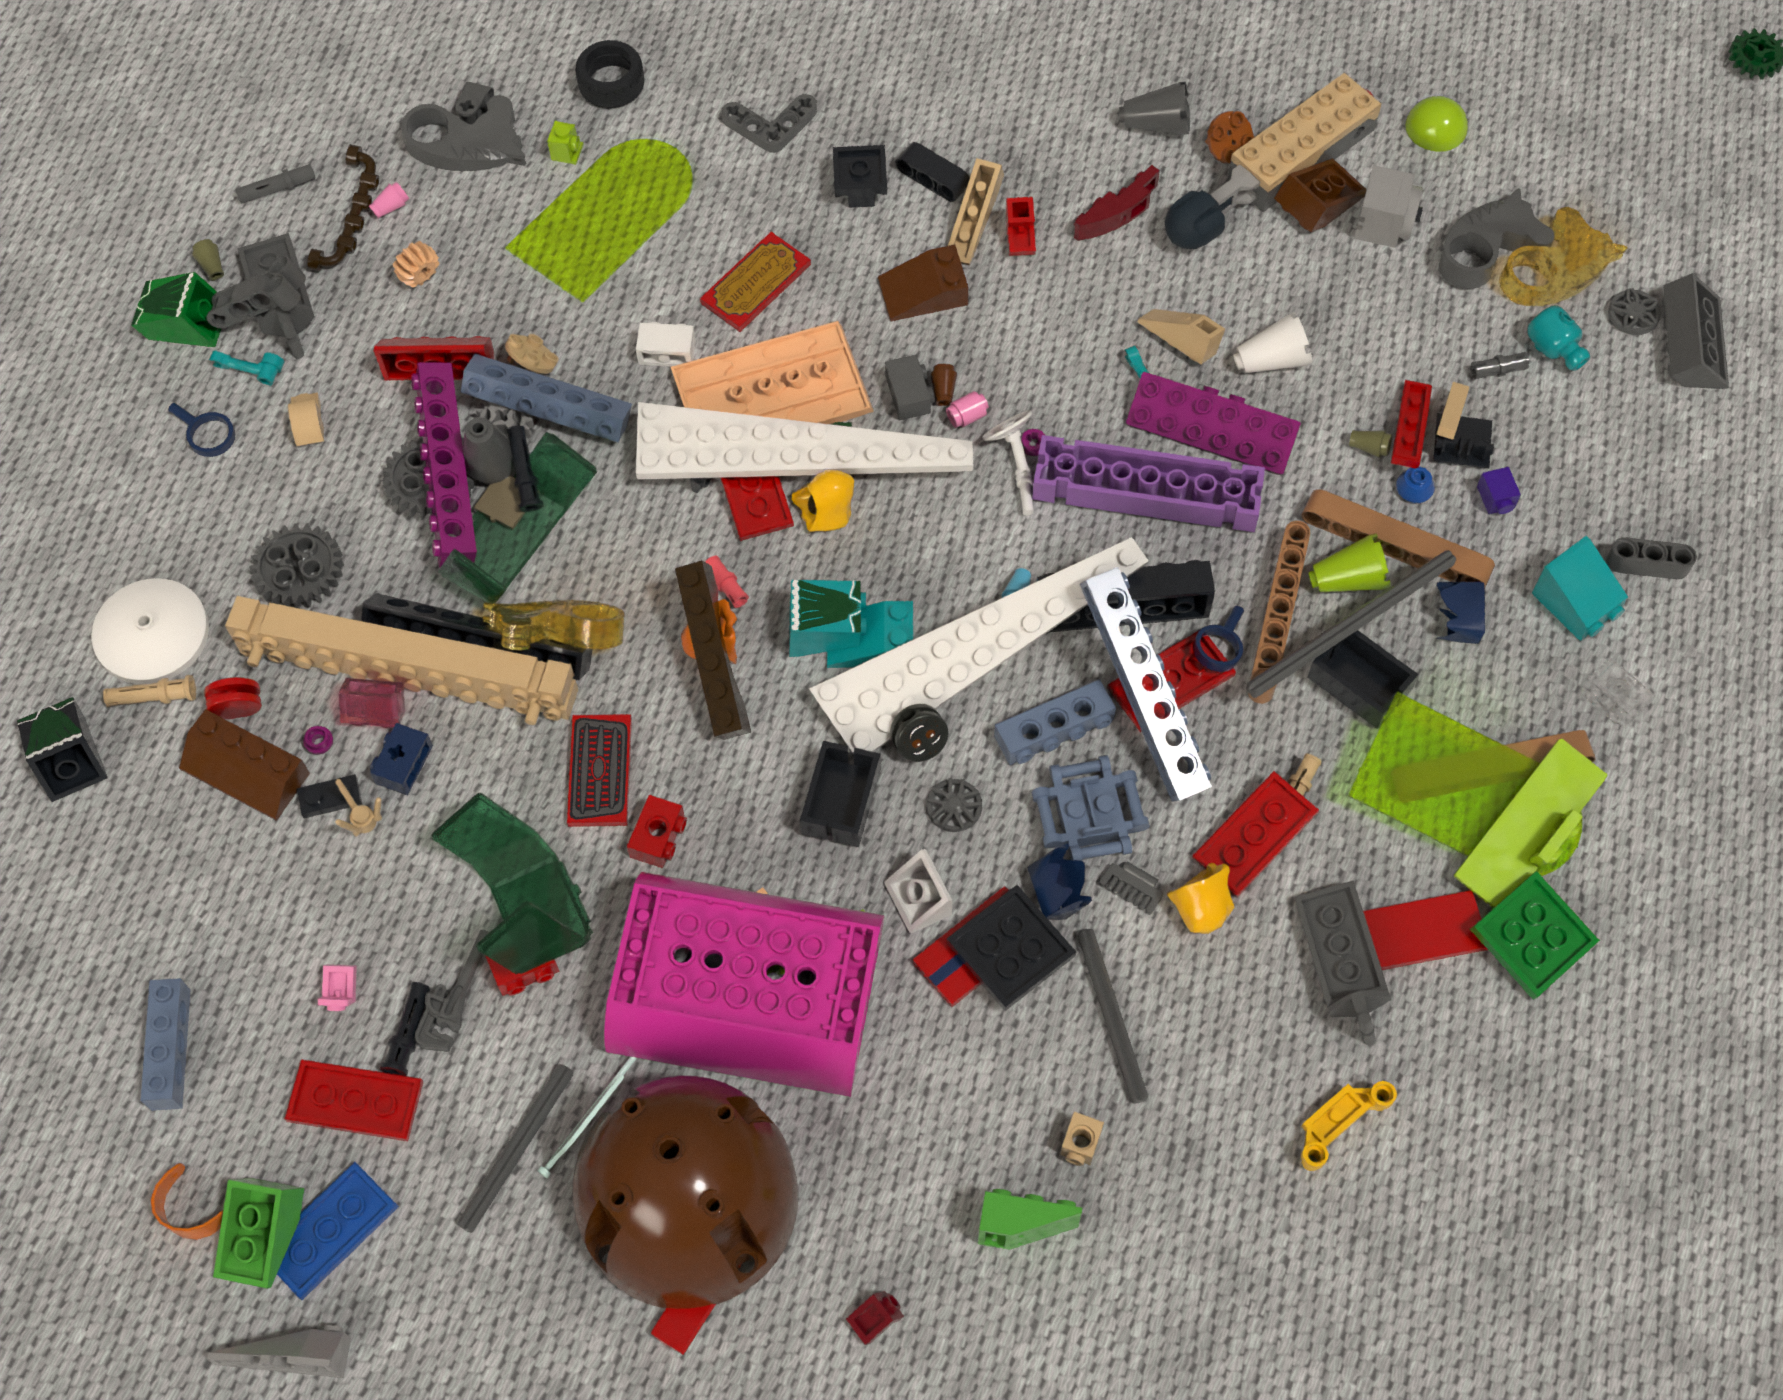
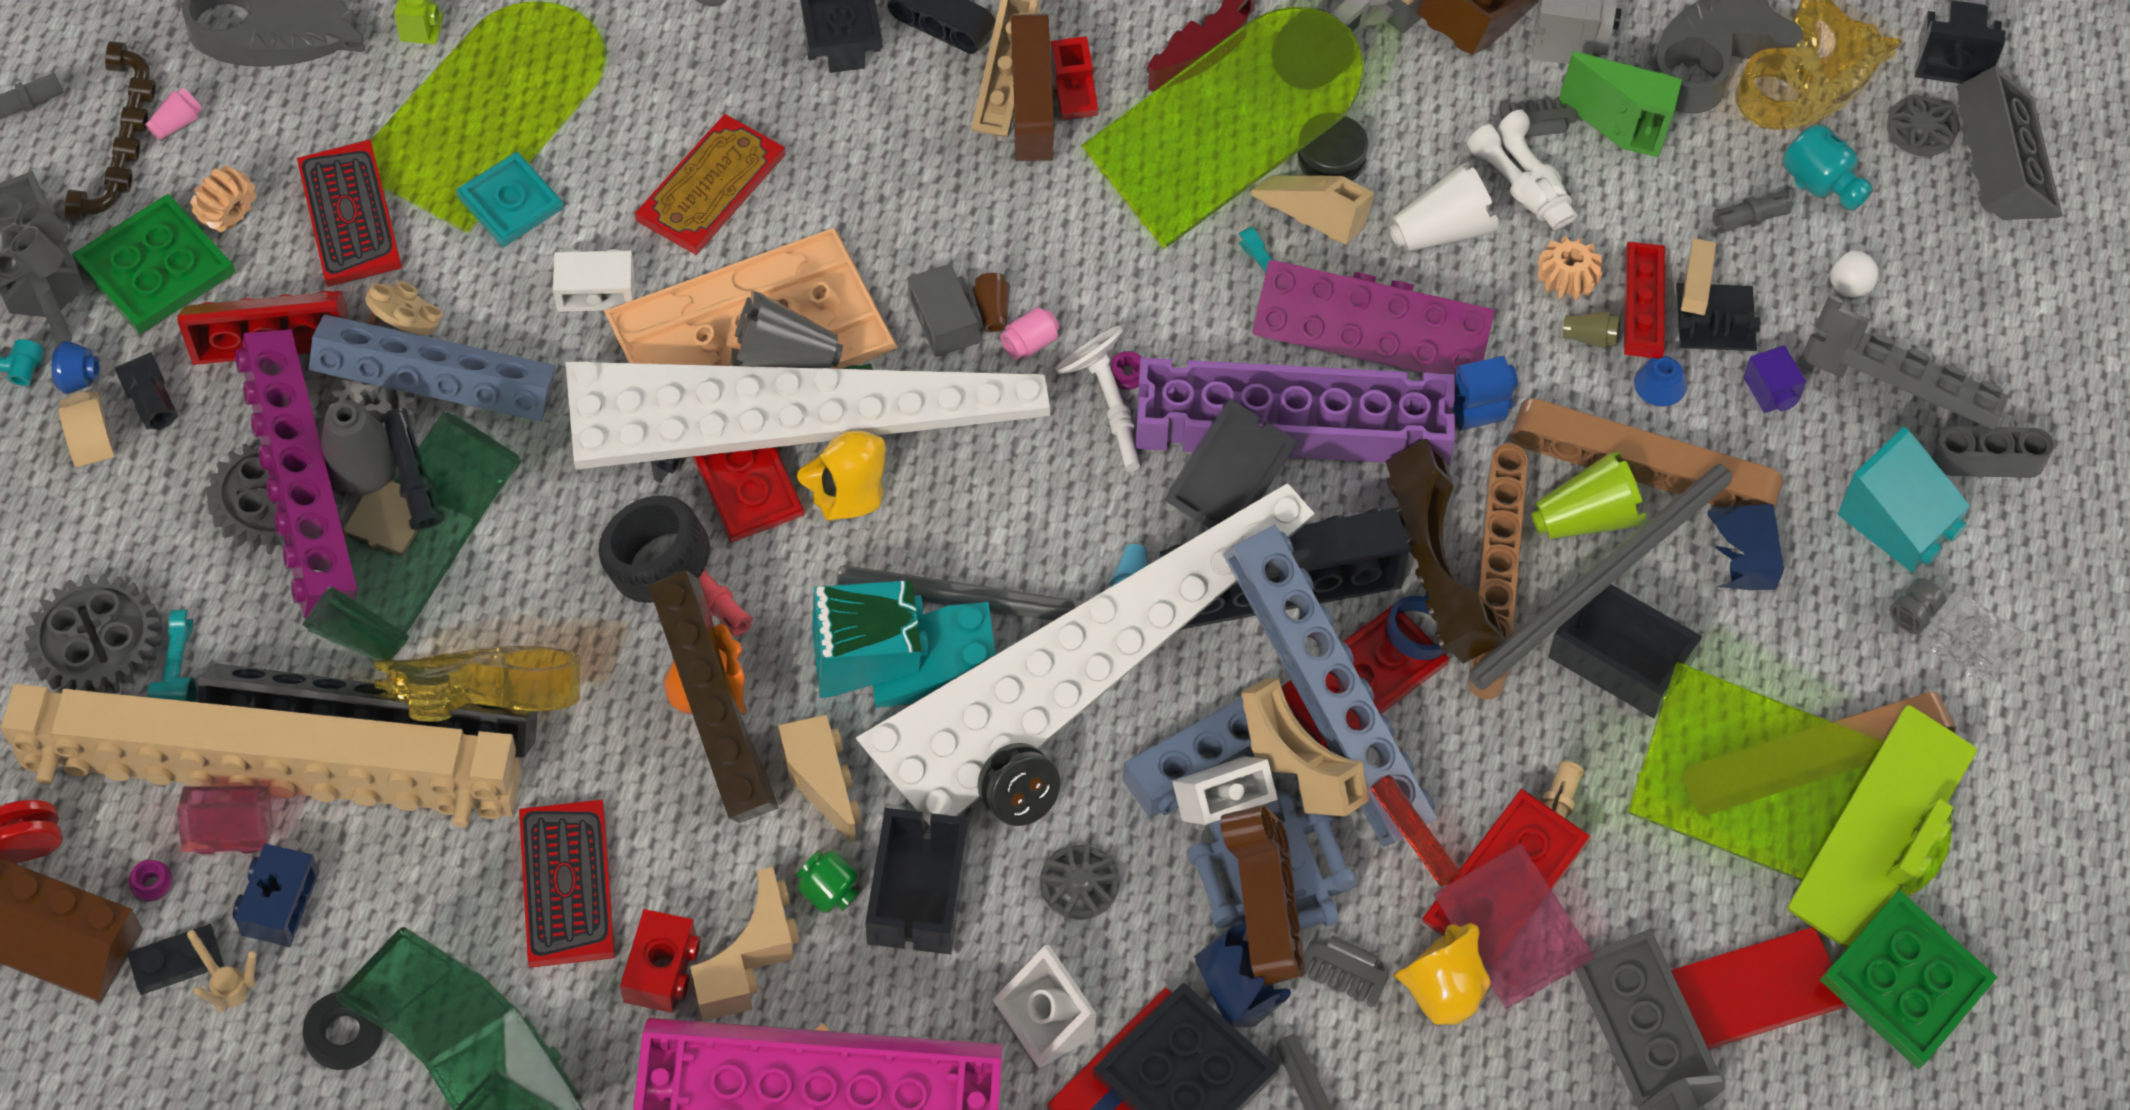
camera: 10 degrees left, 5 degrees down
reddish brown slope [878,244,969,322] -> none
none -> blue cone [51,341,100,394]
none -> green plate [72,194,236,335]
none -> black piece [114,352,178,431]
none -> teal brick [148,609,198,702]
none -> tile [297,139,402,287]
none -> black tyre [302,991,383,1070]
none -> teal tile [456,152,564,248]
none -> black tyre [598,495,710,603]
none -> tan arch [690,867,799,1021]
none -> dark grey cone [730,290,843,369]
none -> tan slope [778,714,862,842]
none -> green head [796,850,860,913]
none -> dark grey axle [836,565,1075,621]
none -> reddish brown beam [1011,14,1054,161]
none -> clear neon green piece [1081,7,1364,249]
none -> black piece [1164,397,1298,529]
none -> white brick [1172,756,1278,825]
none -> reddish brown beam [1220,804,1305,986]
none -> tan arch [1241,678,1370,816]
none -> pearl dark grey head [1297,114,1368,181]
none -> clear red axle [1371,775,1460,886]
none -> dark brown arch [1385,438,1505,664]
none -> clear pink piece [1434,844,1595,1010]
none -> blue brick [1452,356,1518,431]
none -> white piece [1467,109,1578,230]
none -> dark grey piece [1499,97,1577,137]
none -> light nougat gear [1537,235,1602,301]
none -> bright green slope [1559,51,1682,157]
none -> dark grey hinge [1797,295,2009,430]
none -> white piece [1830,250,1879,298]
none -> dark grey wheel [1889,578,1947,634]
none -> black panel [1914,1,2006,84]

